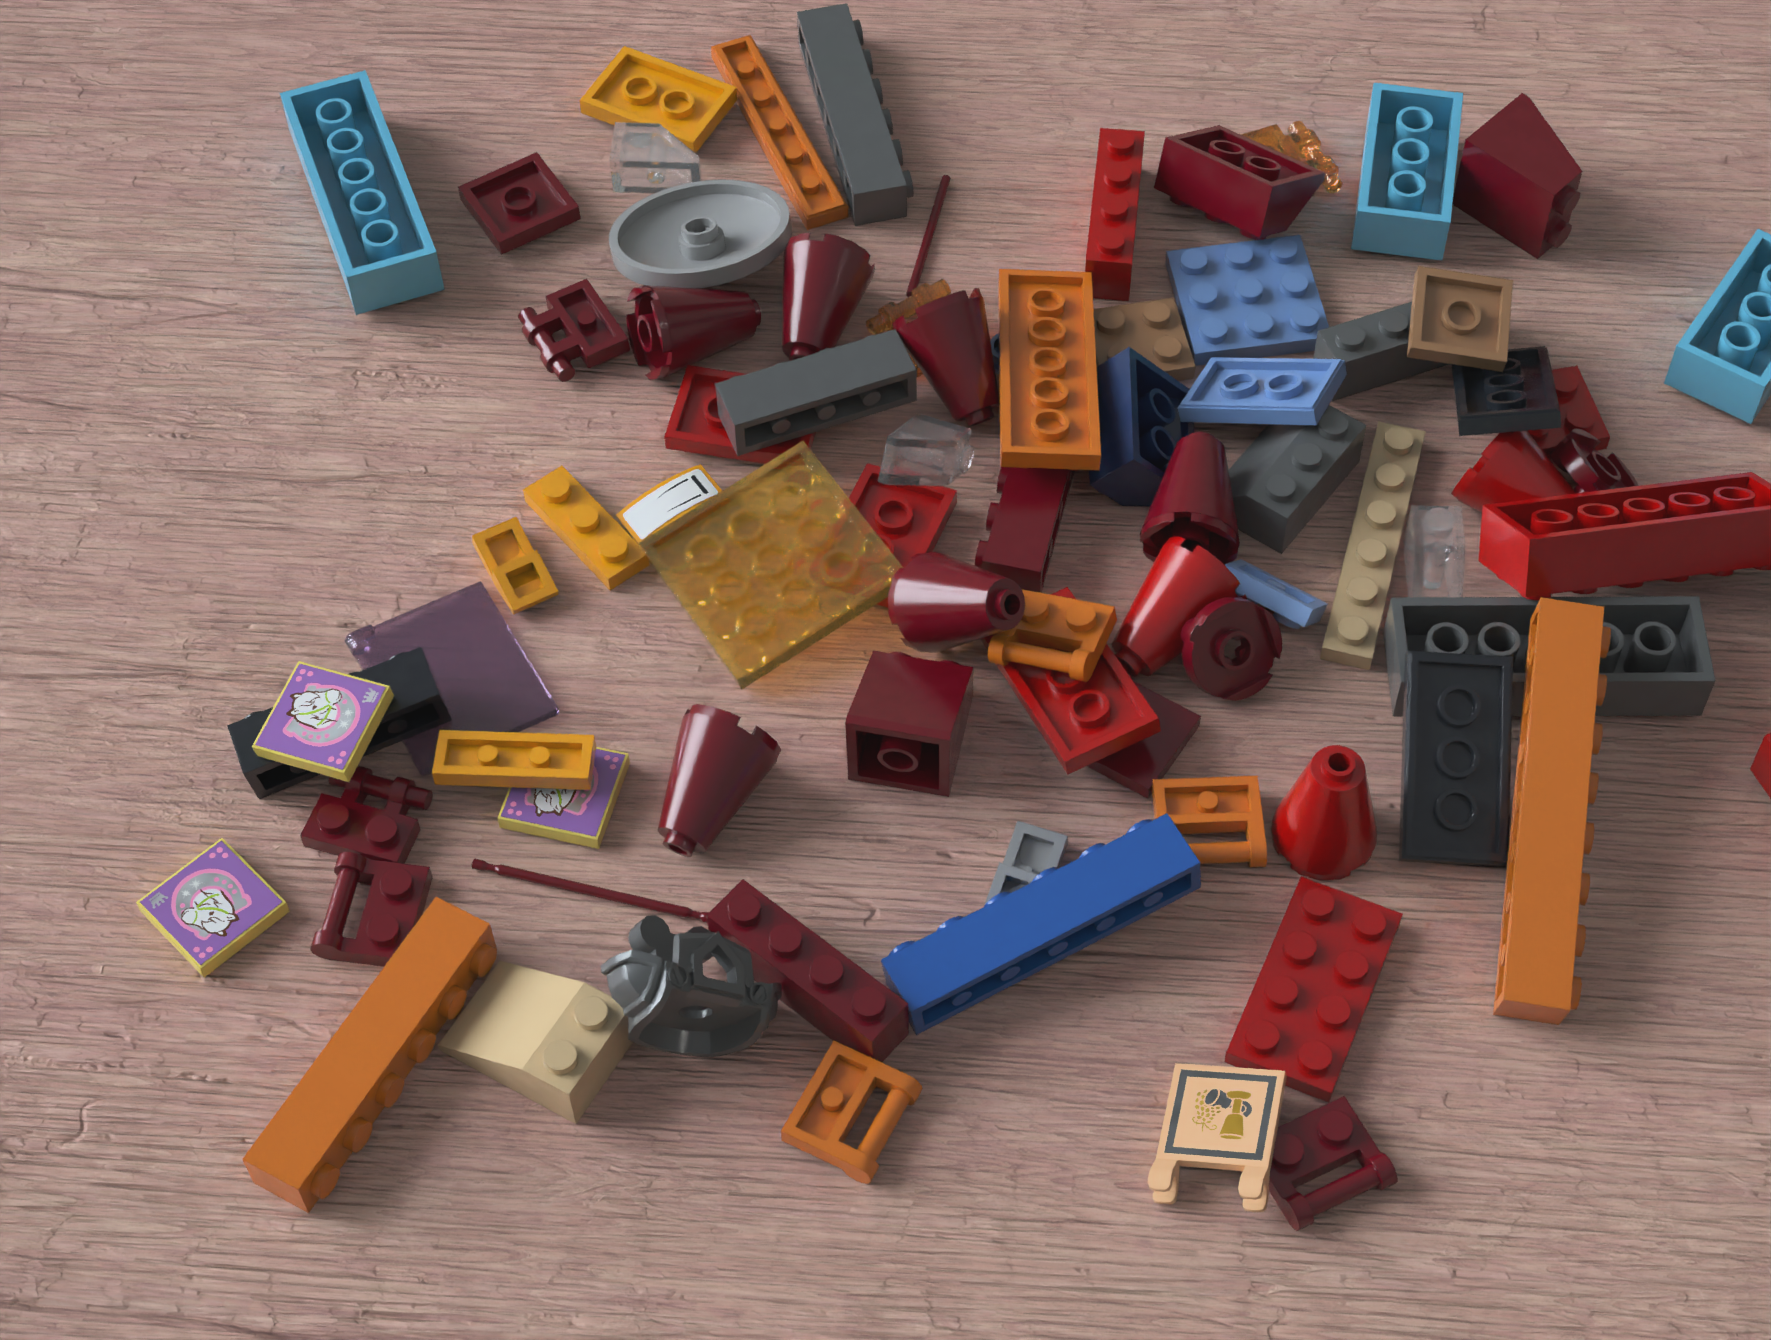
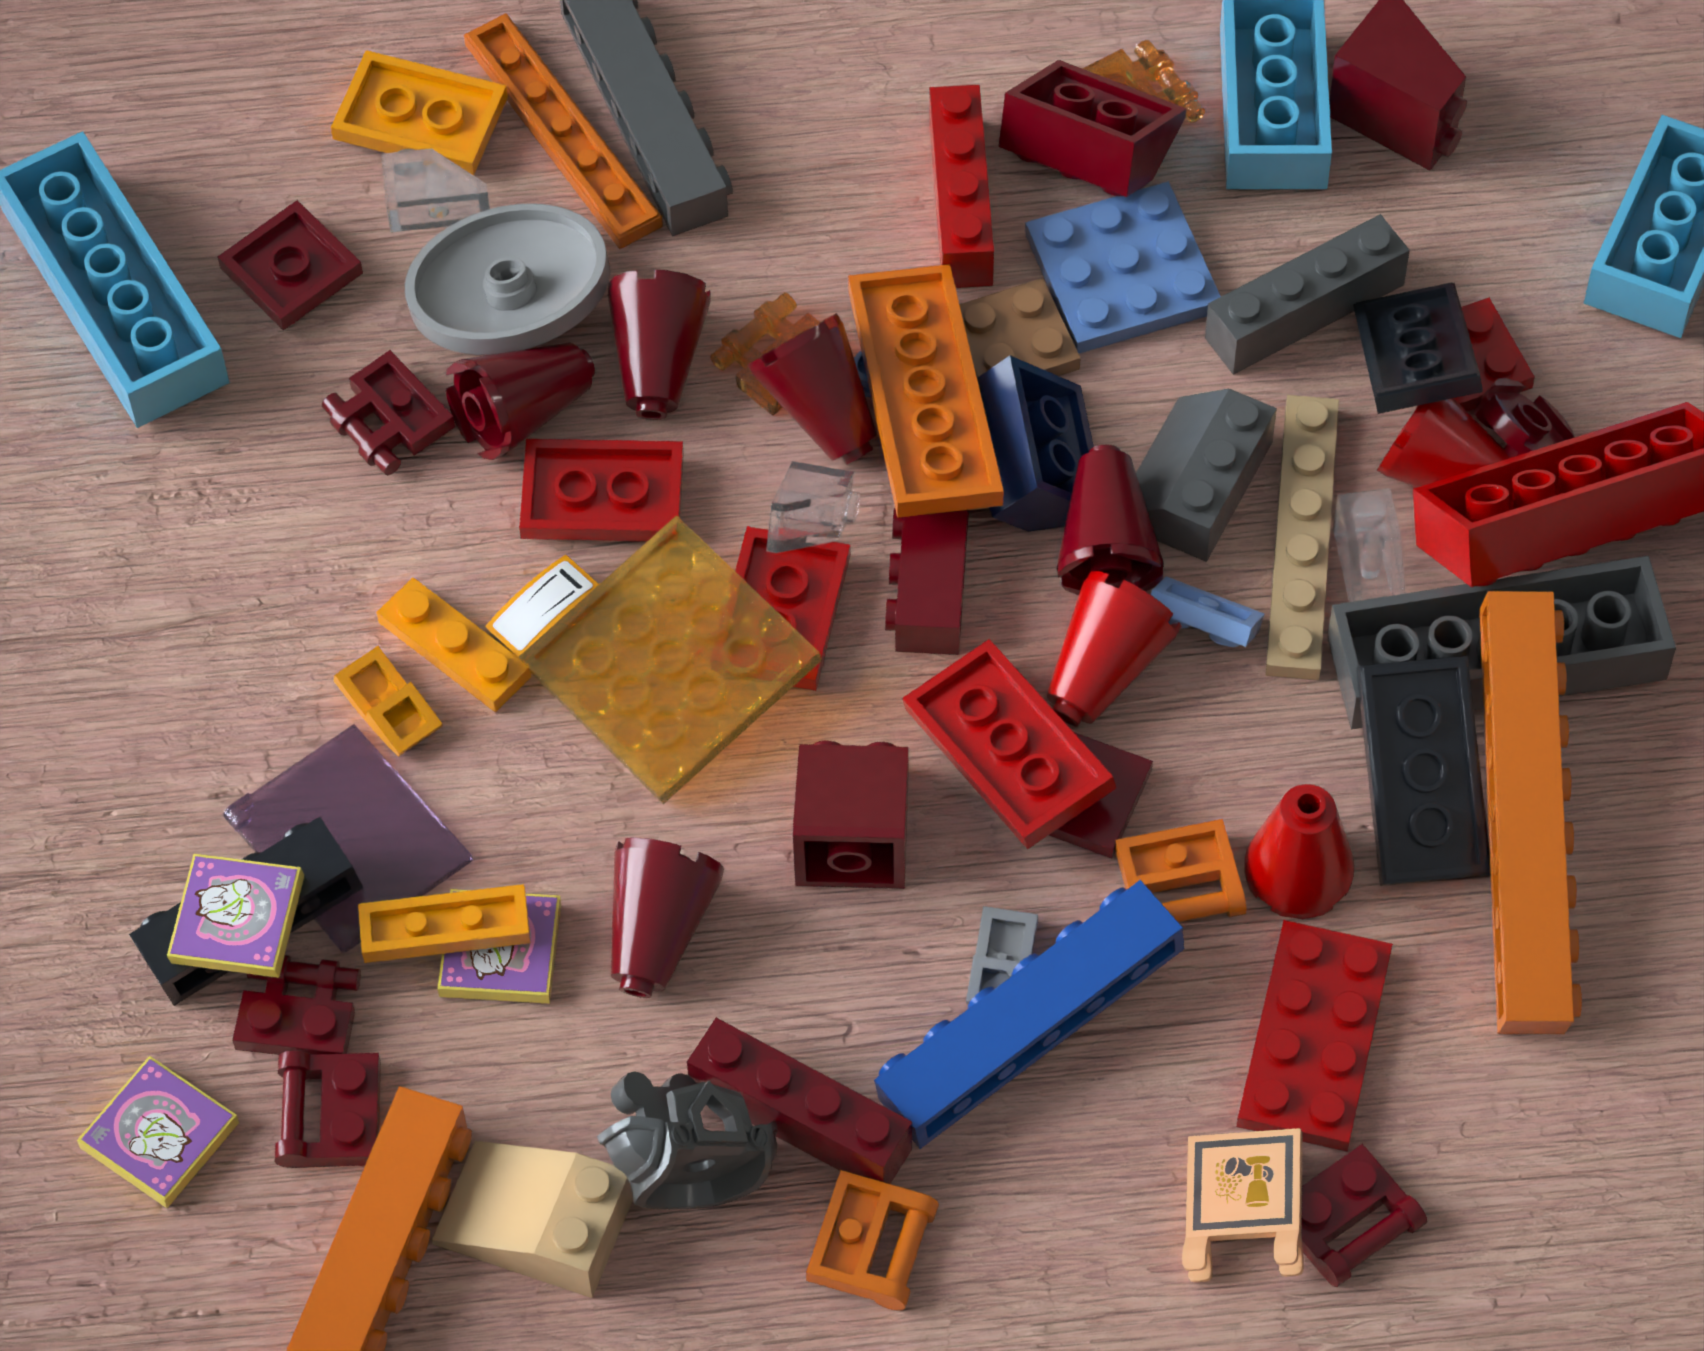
camera: 10 degrees left, 5 degrees up
dark red piece [472,859,709,923] -> none
dark grey brick [715,329,917,456] -> none
dark red cone [888,552,1025,653] -> none
dark red axle [906,175,951,298] -> none
orange plate [988,589,1117,682] -> none
medium blue tile [1178,357,1347,426] -> none
dark red plate [1180,597,1282,701] -> none
medium nougat plate [1407,266,1513,372] -> none

